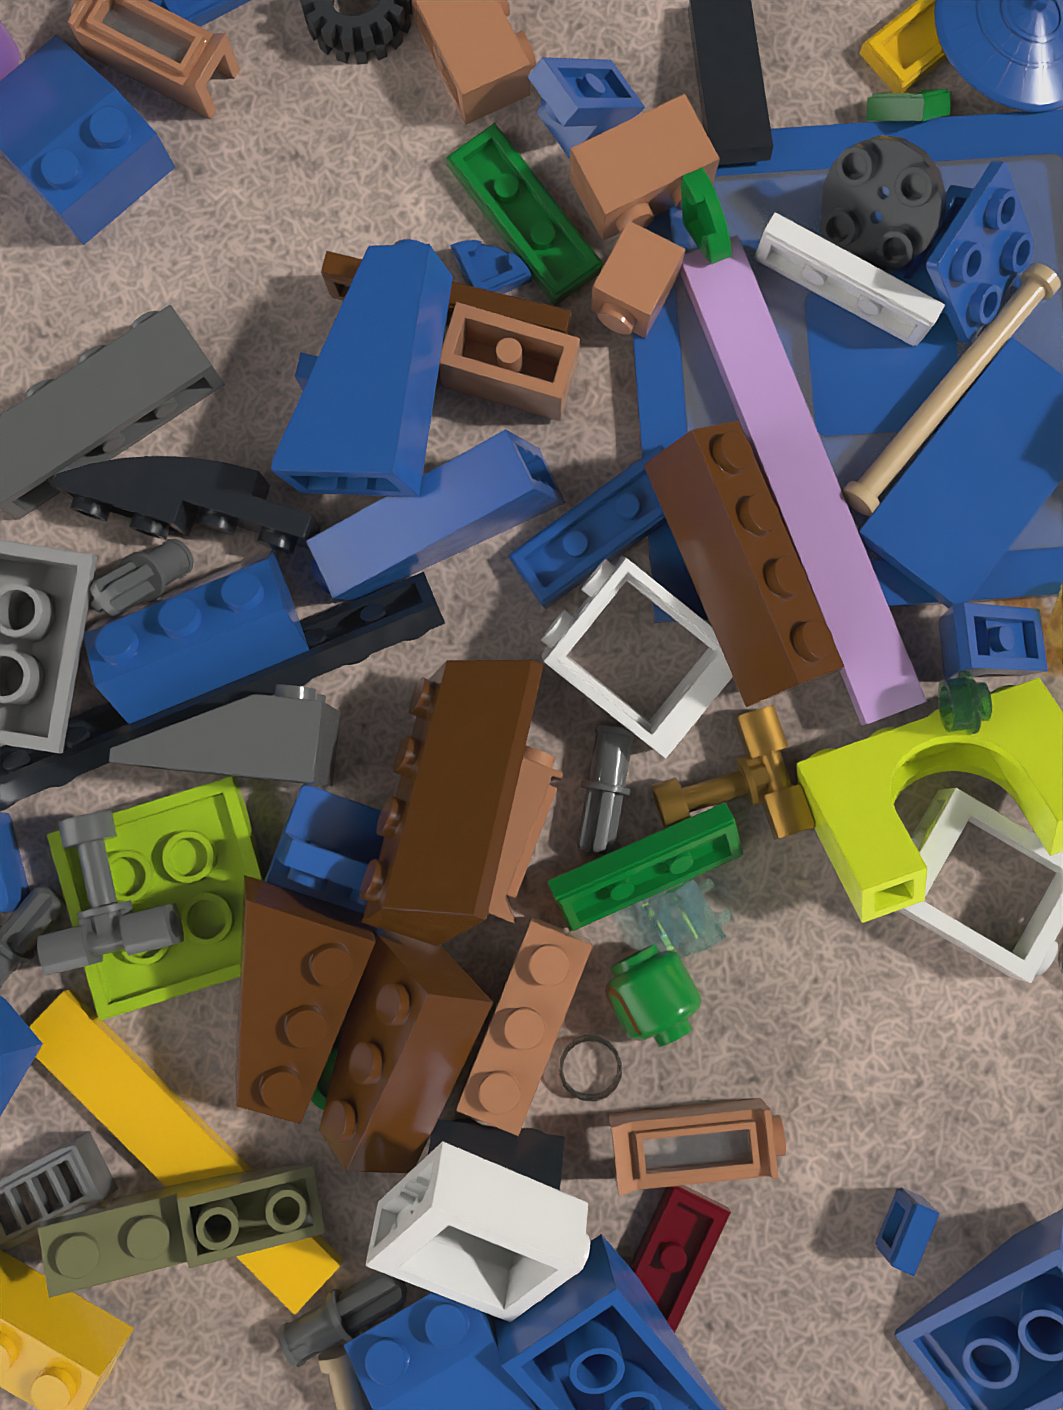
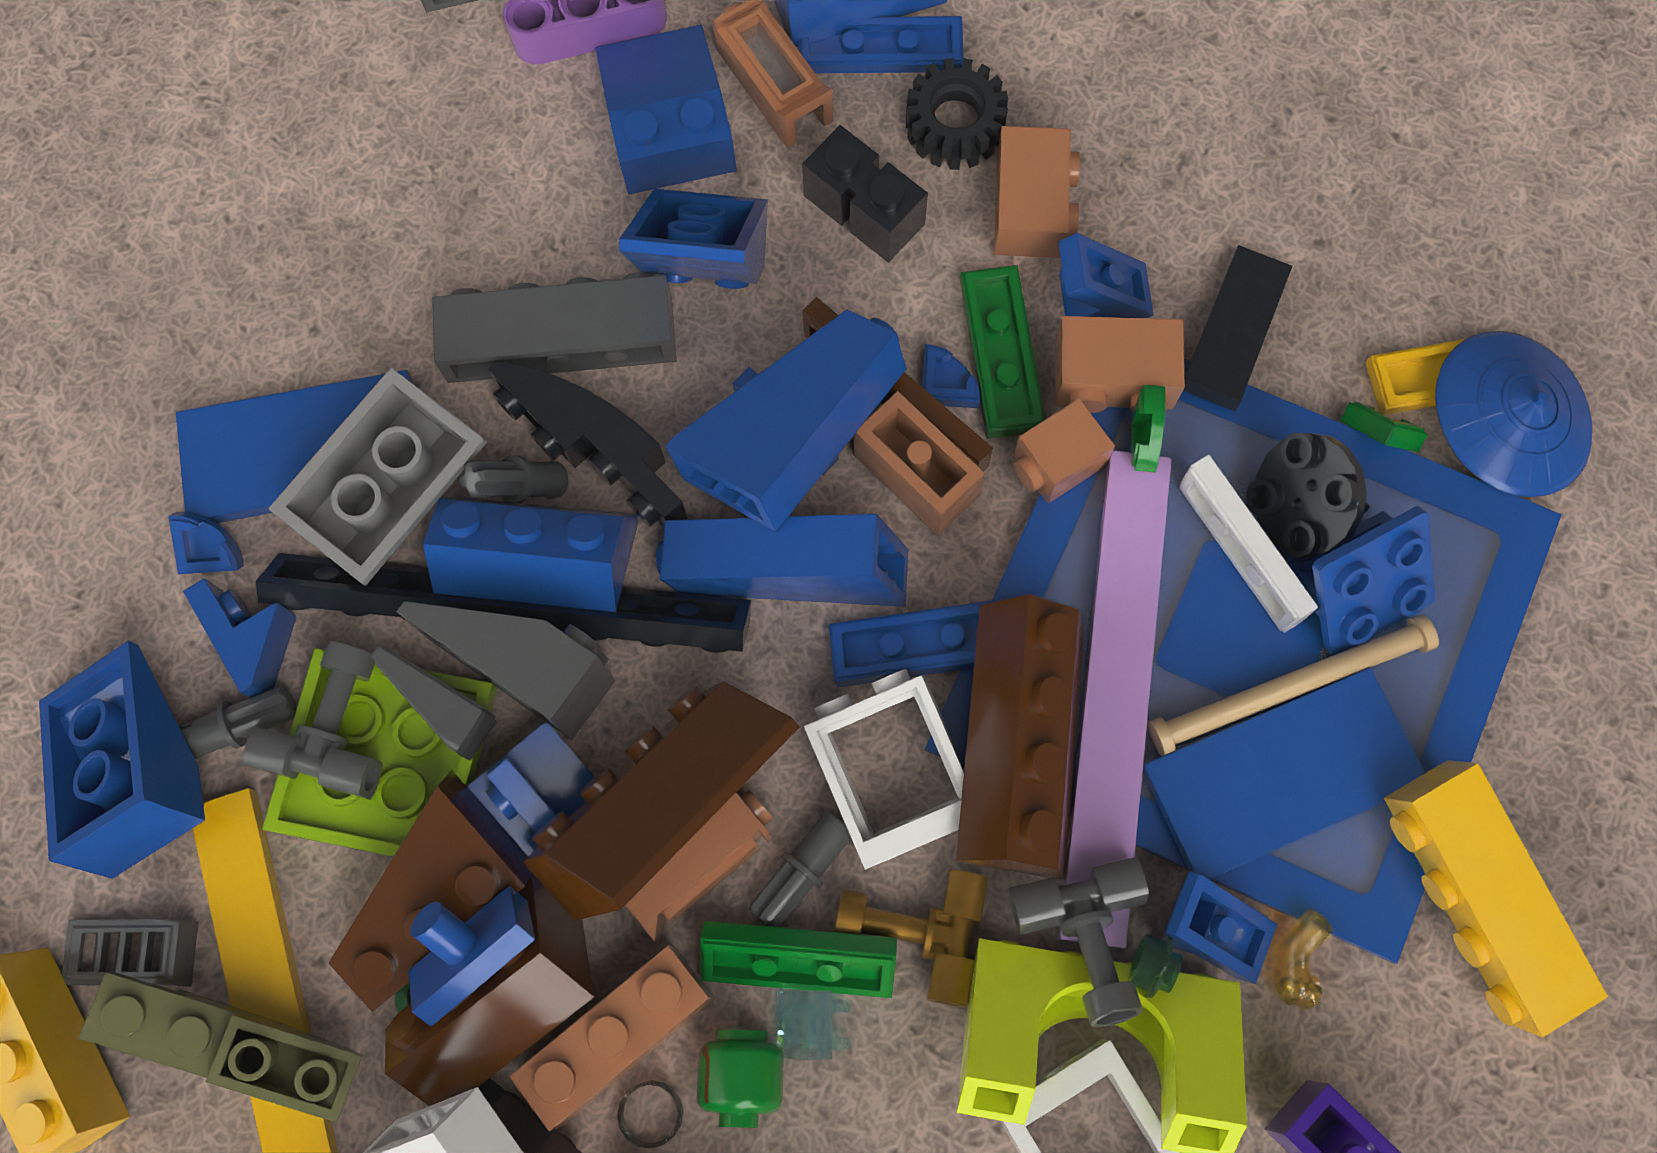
camera: 30 degrees right, 10 degrees down
none -> dark grey slope [371,645,497,760]
none -> blue tile [408,886,535,1027]
none -> blue slope [619,189,768,289]
none -> black piece [802,125,928,263]
none -> dark grey bar [1009,857,1149,1027]

